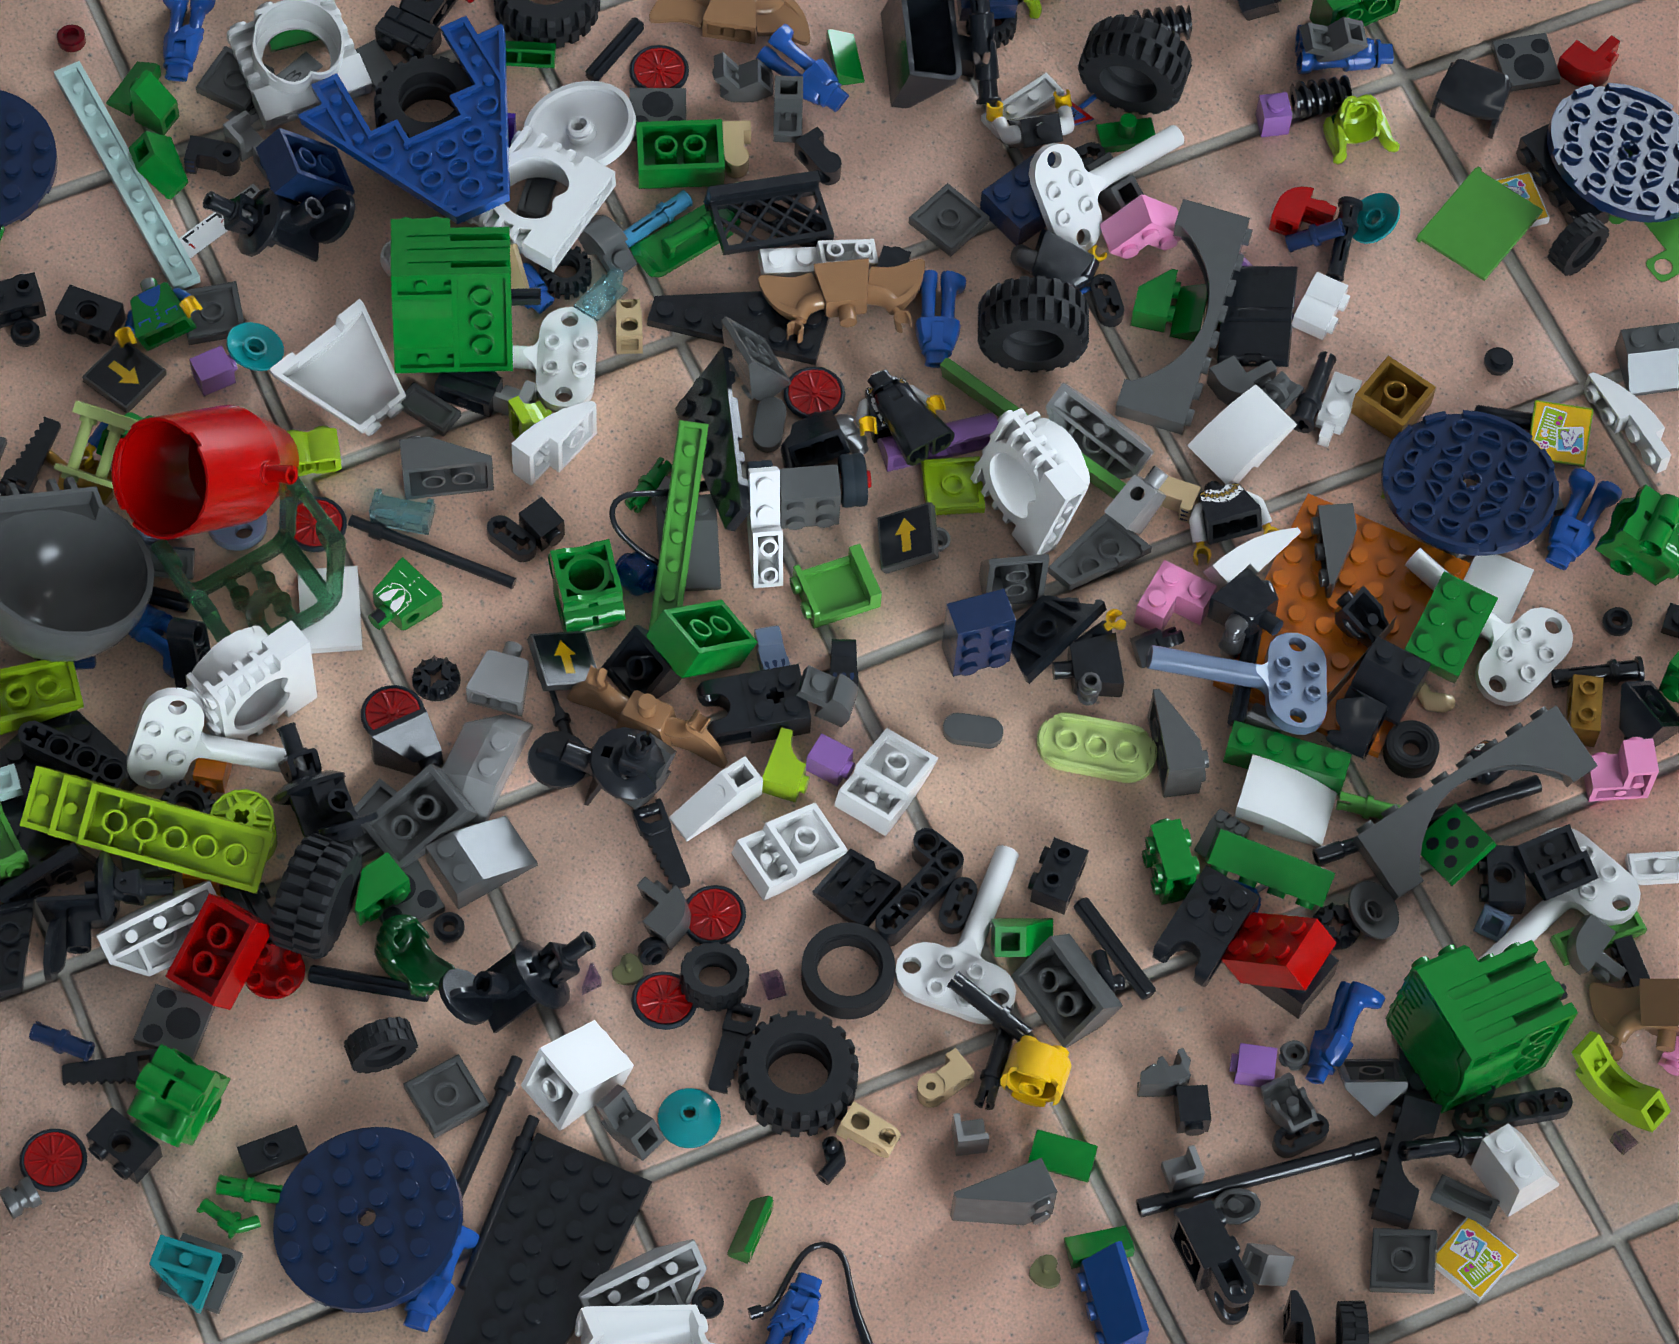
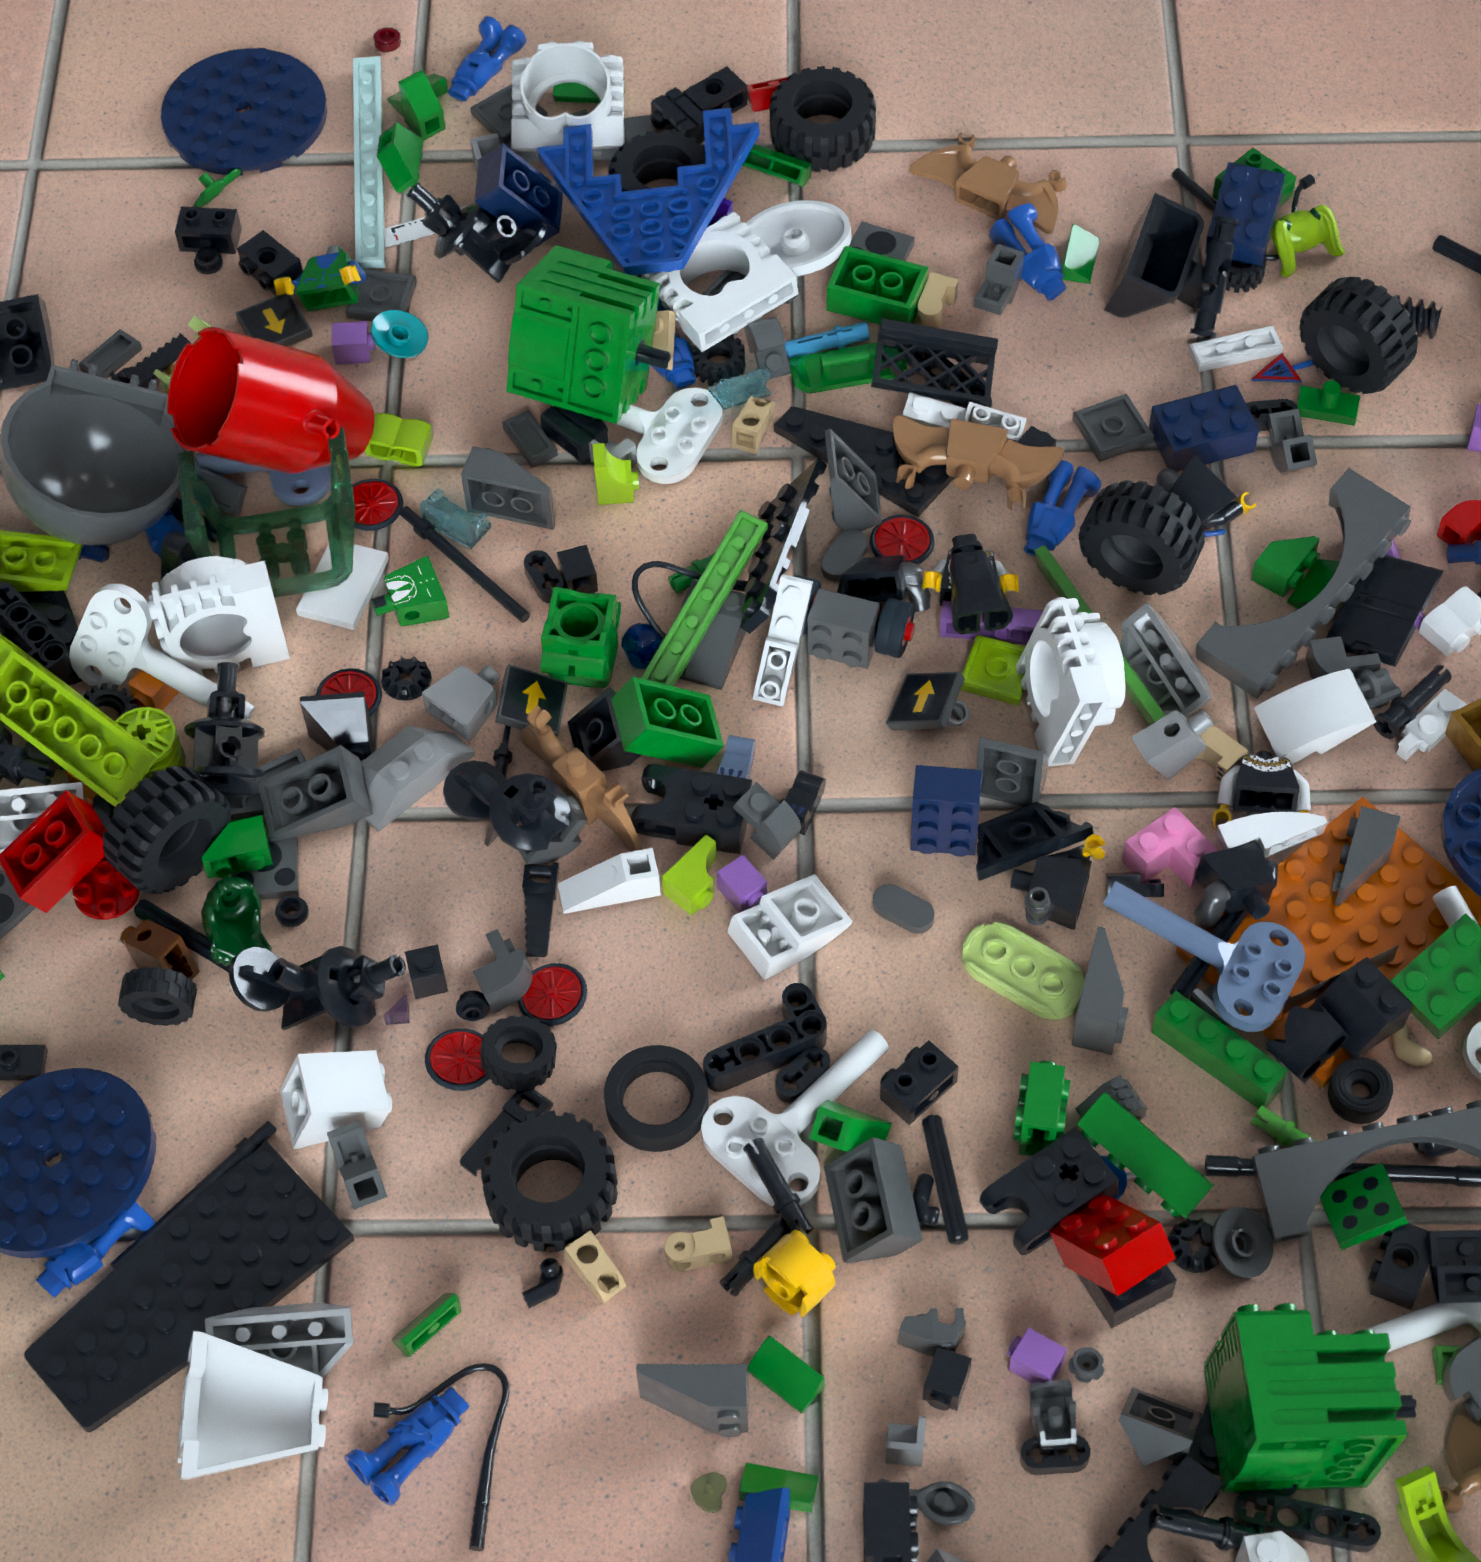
camera: 30 degrees right, 5 degrees down
black leg [184,135,241,176] -> none
white cone [269,299,406,437] -> none
dark grey tile [403,1054,490,1139] -> none
dark grey slope [425,816,538,910] -> none
black bar [457,1055,523,1199] -> none
white slope [511,401,597,486] -> none
black axle [585,17,644,81] -> none
olive piece [612,953,644,986] -> none
red wheel [629,45,689,88] -> none
teal dish [658,1088,721,1148] -> none
black plate [692,1287,724,1319] -> none
dark grey brick [712,52,774,102] -> none
white slope [732,803,848,901] -> none
clear purple piece [759,969,786,1000] -> none
bright green panel [789,544,882,629] -> none
black leg [794,126,842,185] -> none
black slope [812,848,902,927] -> none
light grey panel [951,1113,989,1156] -> none
torso [986,89,1074,148] -> none
white piece [1029,125,1184,251] -> none
dark grey wing [1048,513,1152,591] -> none
black beam [1089,274,1124,327] -> none
bright pink brick [1100,194,1182,259] -> none
black piece [1136,1136,1382,1218] -> none
white slope [1234,754,1337,847] -> none
blue piece [1305,981,1385,1084] -> none
black hand [1334,586,1389,648] -> none
sand blue slope [1473,904,1513,942] -> none
none -> reddish brown torso [120,919,200,979]
none -> black brick [405,944,448,999]

